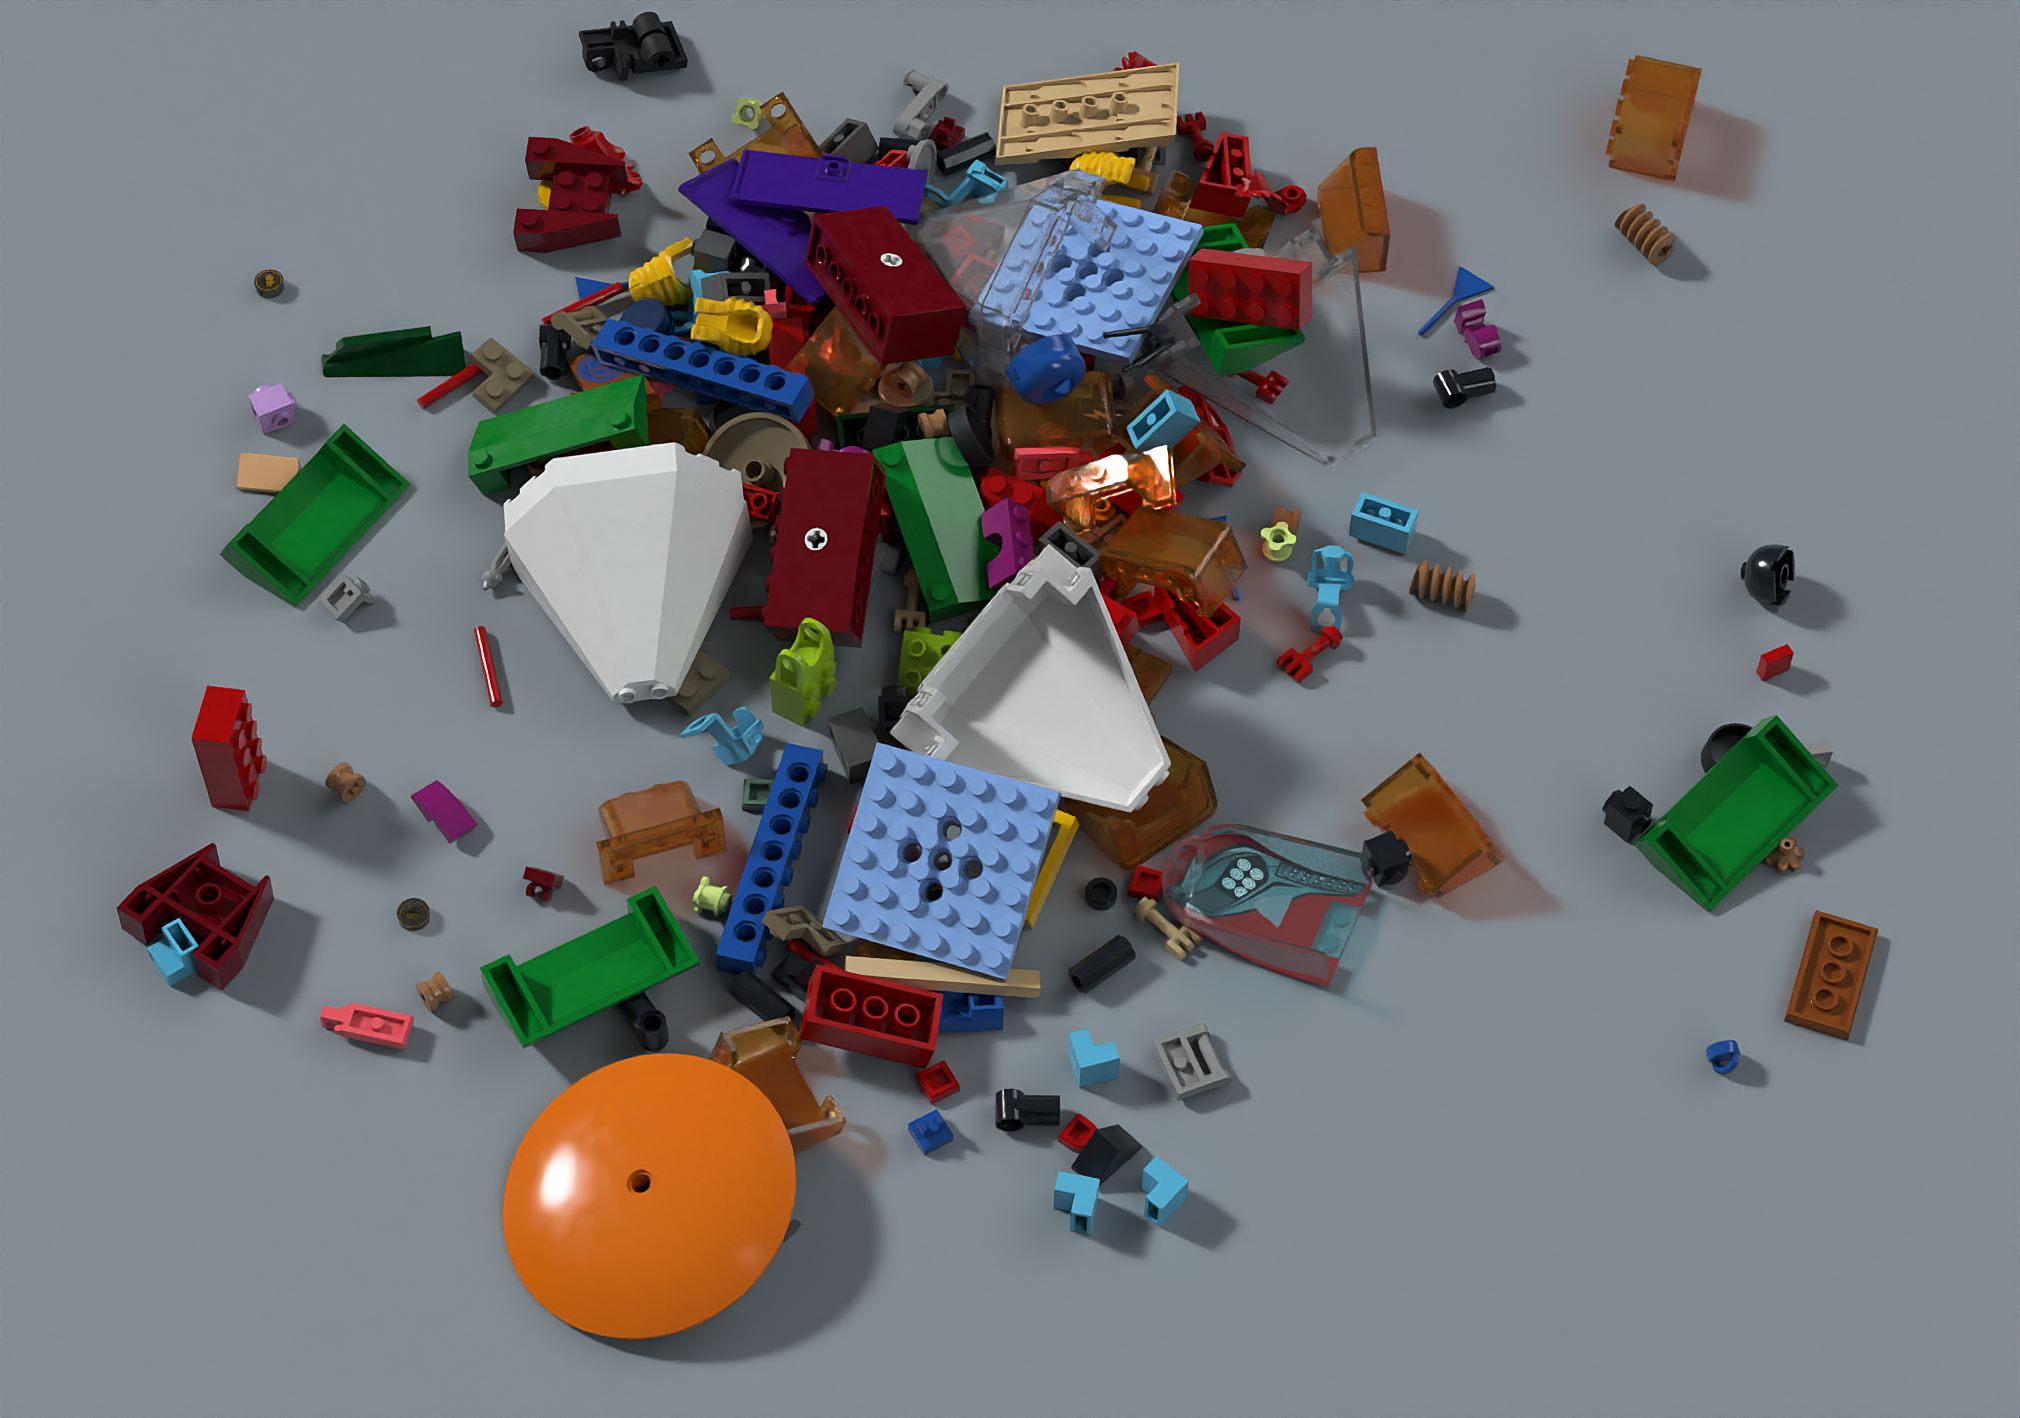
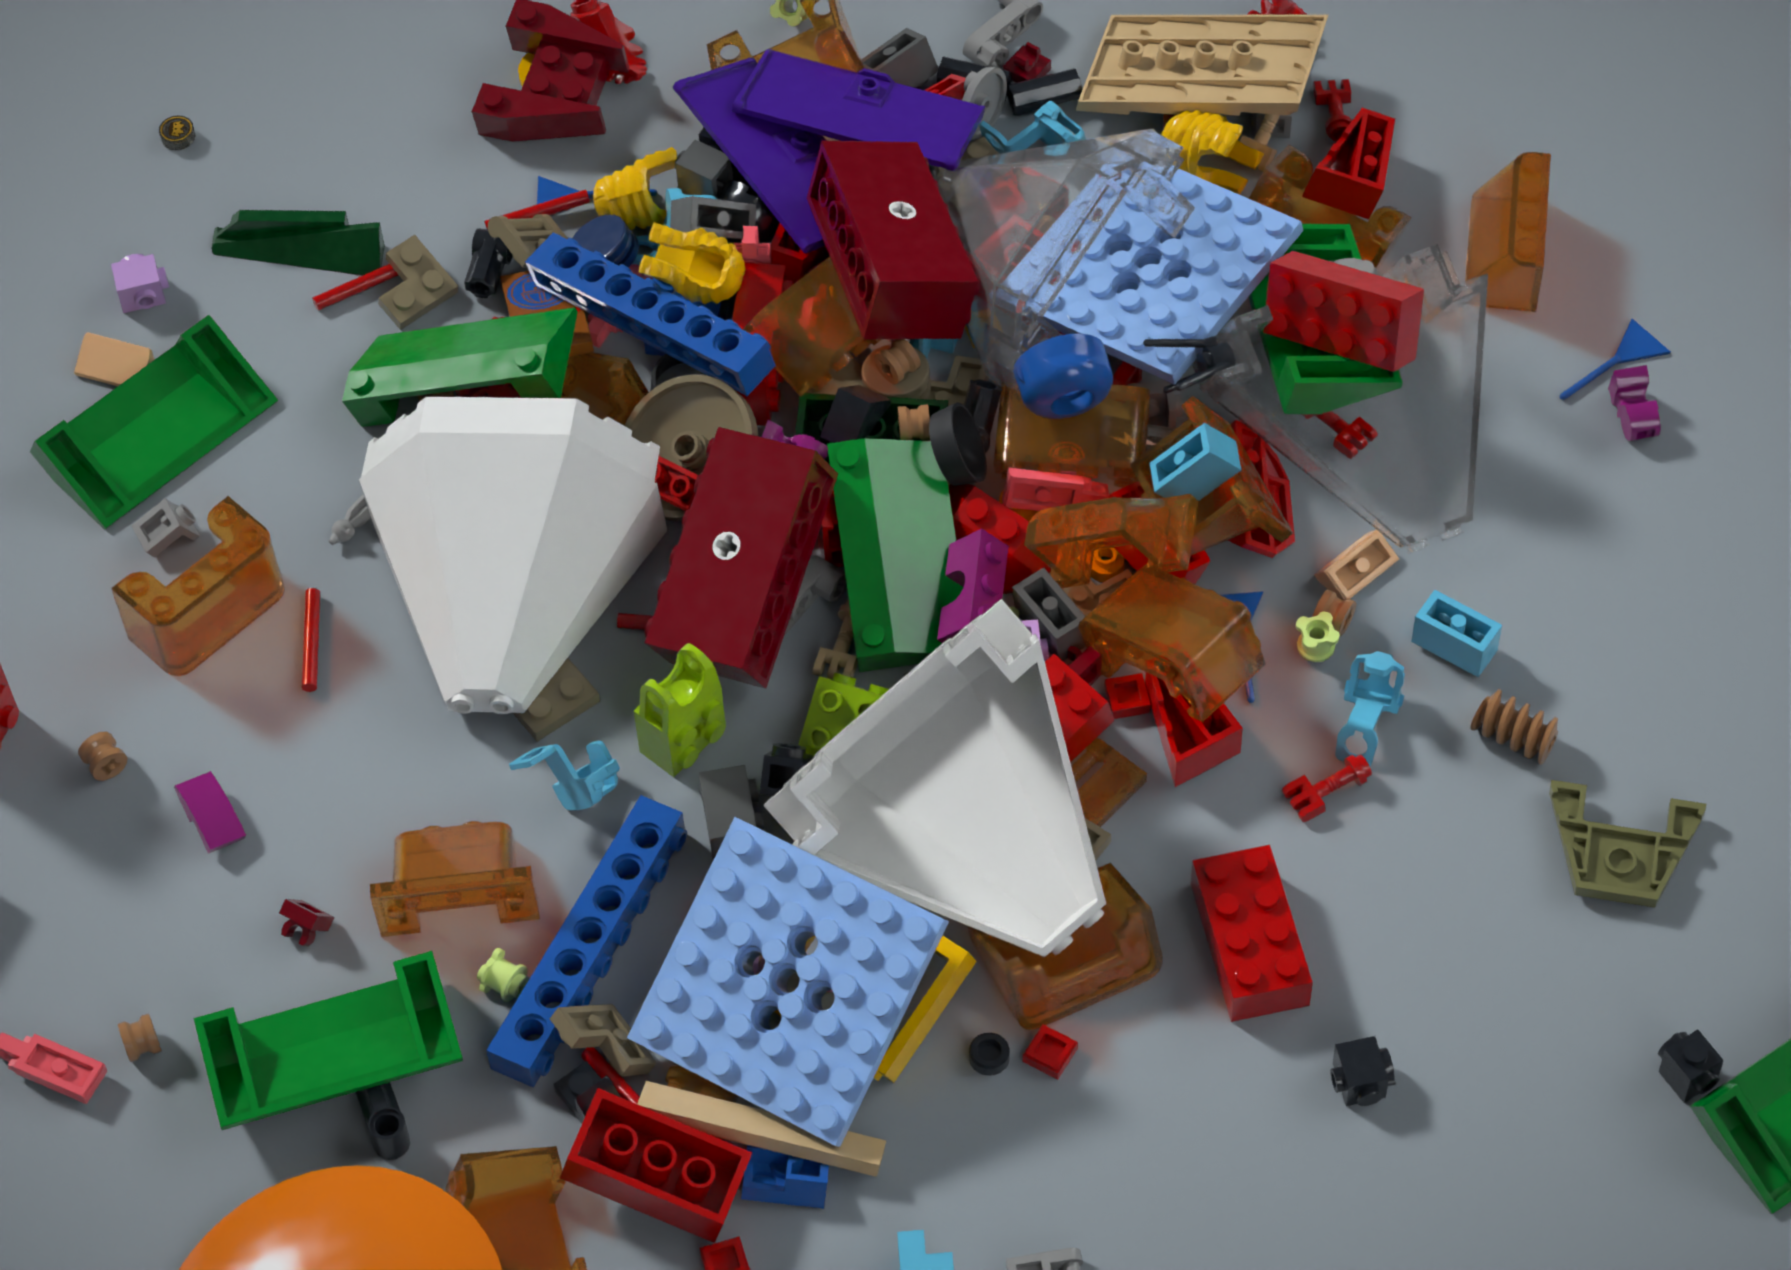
camera: 15 degrees right, 0 degrees up
clear smoke tile [397,898,430,931] -> none
black axle [730,970,796,1032] -> none
sand green tile [742,779,774,811] -> none
black axle [1068,935,1136,994] -> none
tan hinge [1133,897,1203,961] -> none
clear light blue windscreen [1162,824,1372,986] -> none
red plant [1235,171,1306,216] -> none
clear orange windscreen [1361,752,1506,898] -> none
black piece [1433,367,1496,409] -> none
none -> clear orange windscreen [111,496,285,676]
none -> red brick [1191,845,1313,1022]
none -> light nougat slope [1314,529,1399,600]
none -> olive wing [1549,780,1707,908]

